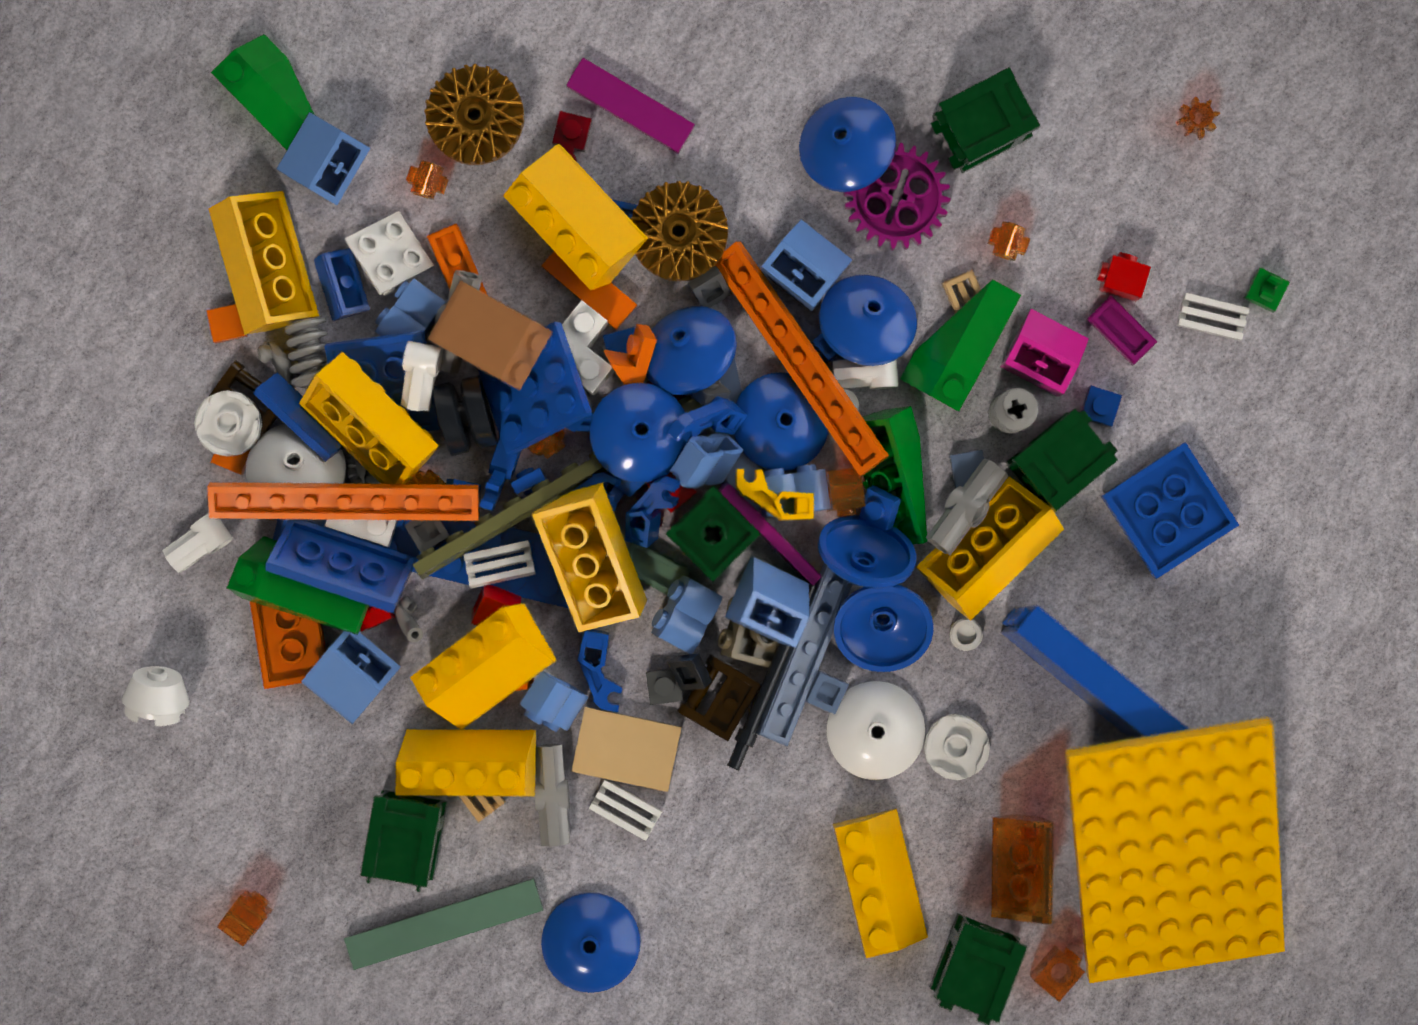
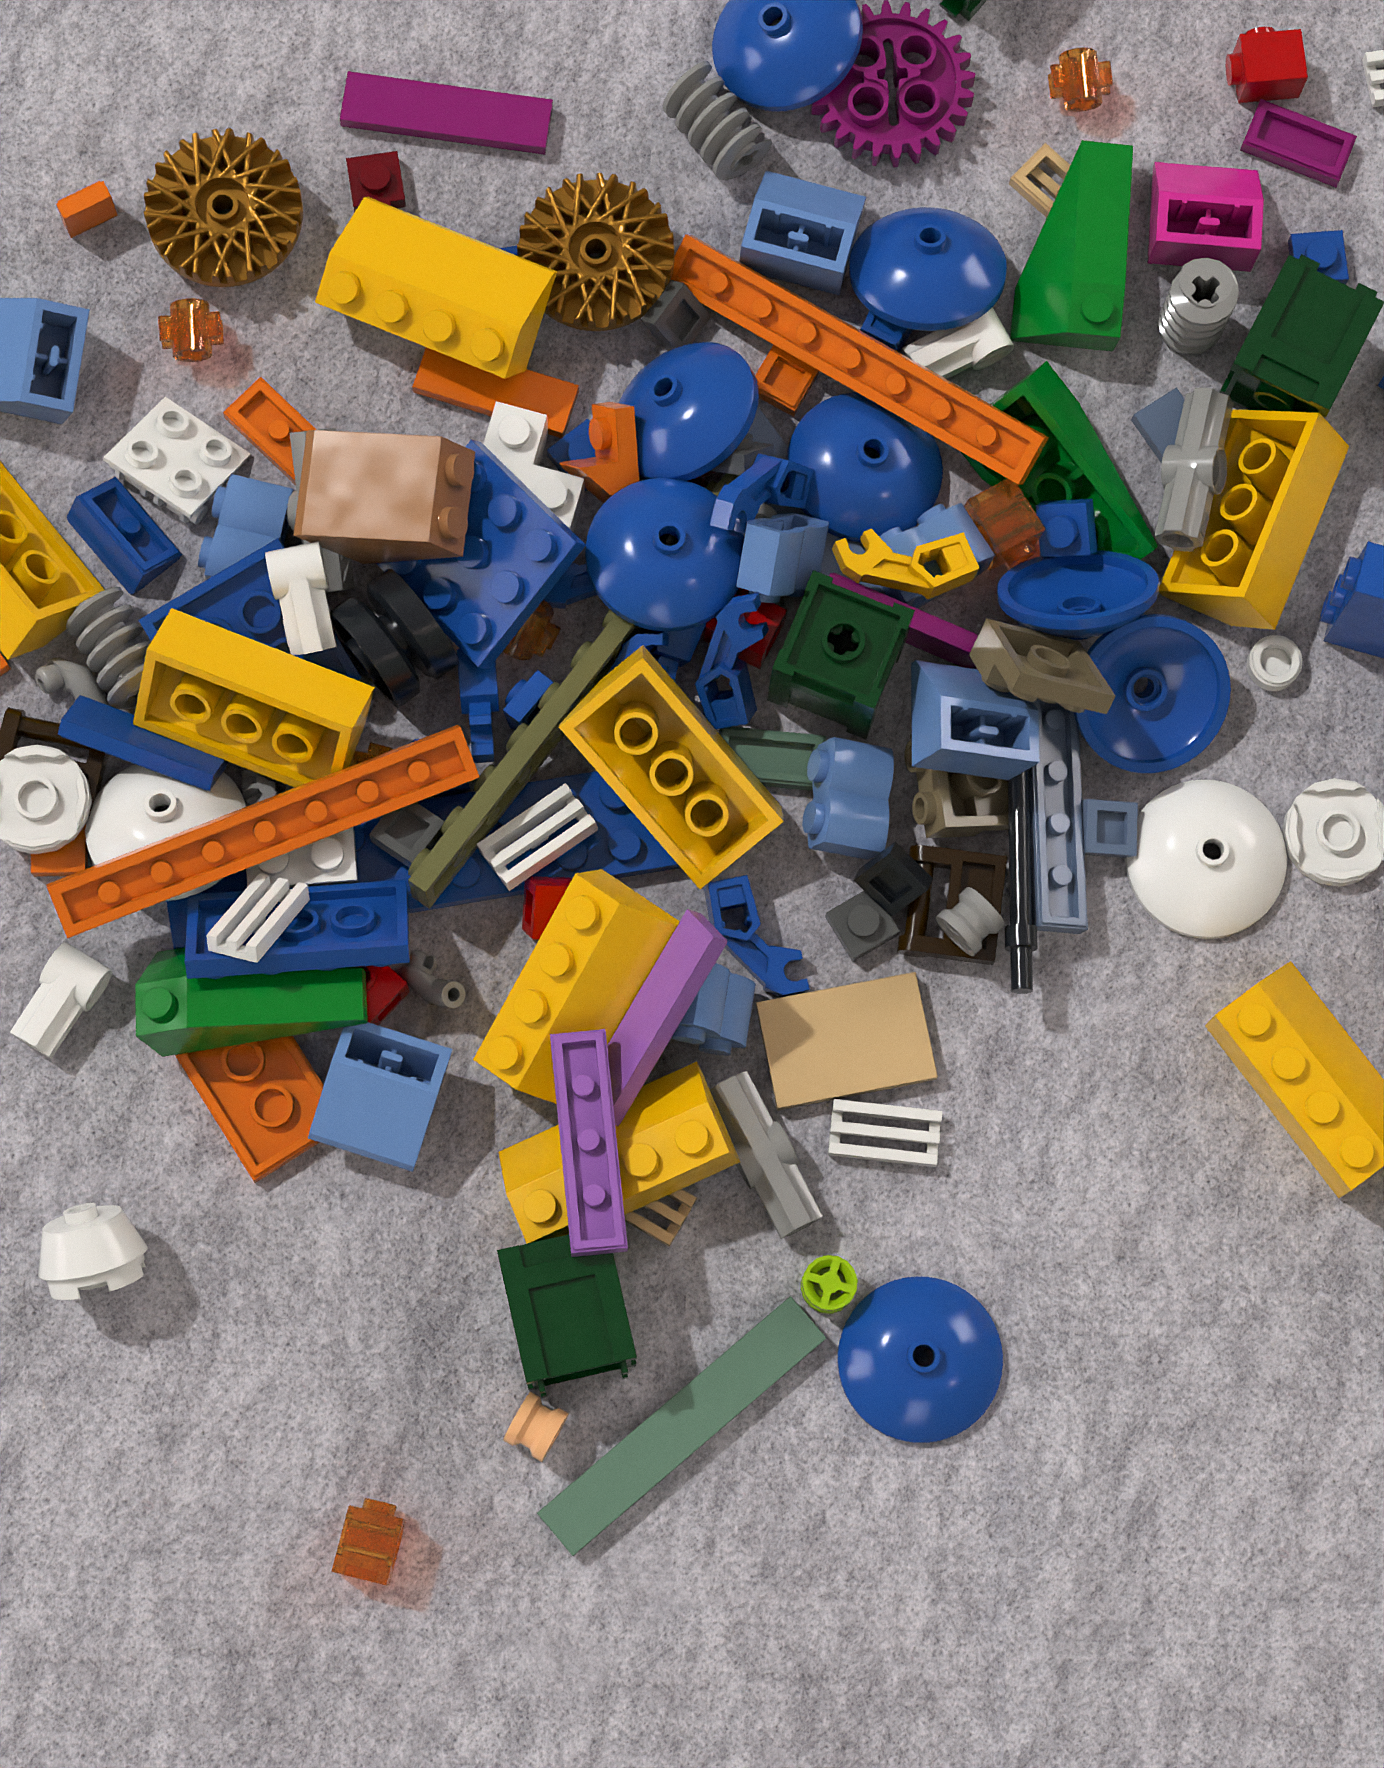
camera: 25 degrees left, 10 degrees down
none -> orange tile [56,181,118,238]
none -> white tile [206,873,310,963]
none -> light nougat wheel [503,1391,569,1462]
none -> medium lavender tile [550,1029,628,1257]
none -> medium lavender tile [607,909,728,1126]
none -> light grey piece [663,61,772,180]
none -> orange tile [755,345,820,417]
none -> lime wheel [800,1255,858,1314]
none -> light grey wheel [936,887,1005,956]
none -> dark tan plate [969,618,1116,714]

